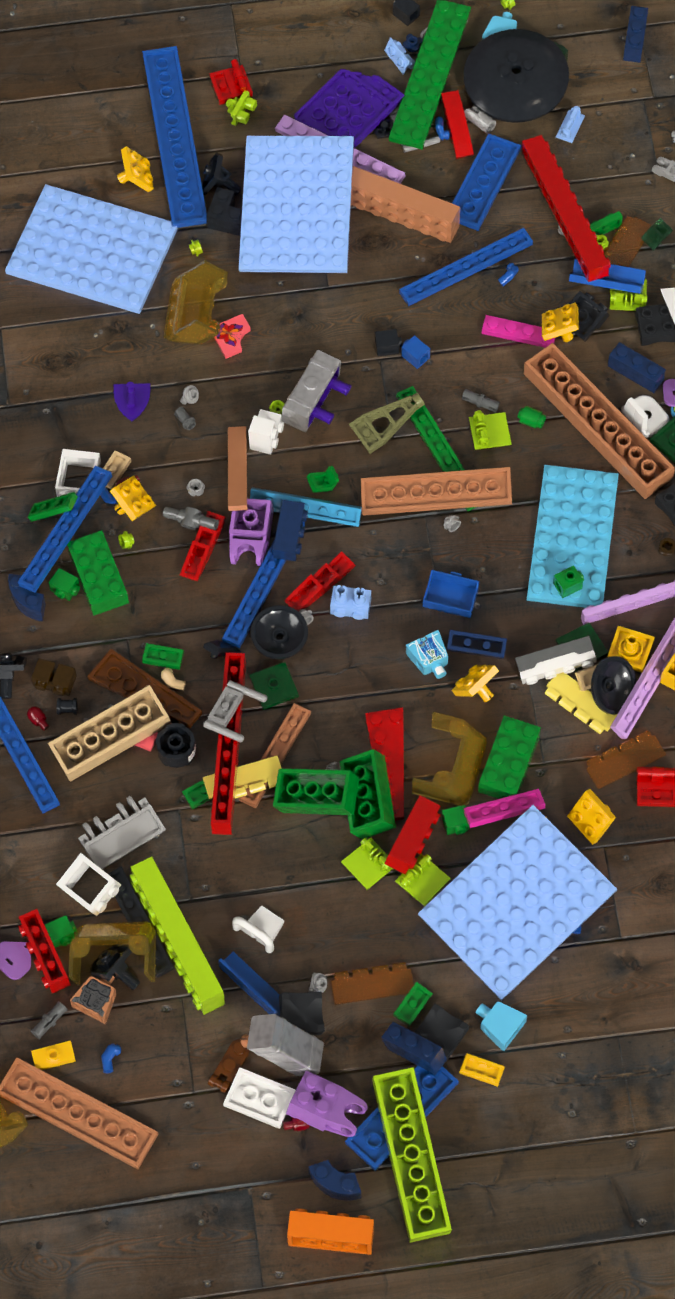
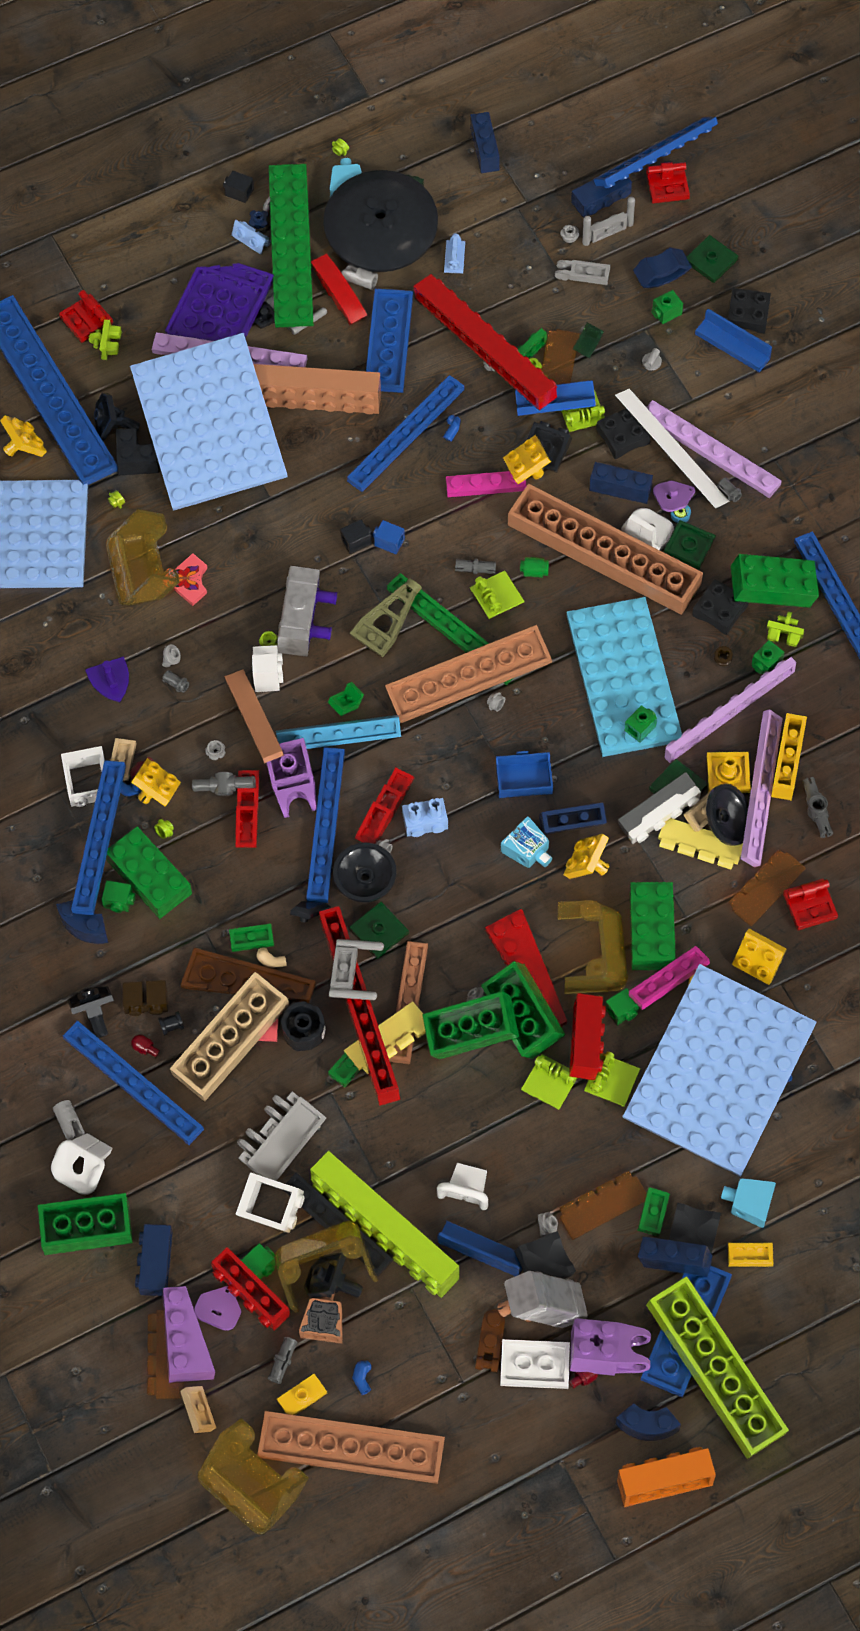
camera: 20 degrees left, 0 degrees up
green tile [28,492,78,522] -> none
dark blue brick [273,500,308,561] -> none
blue arm [435,117,450,140] -> none

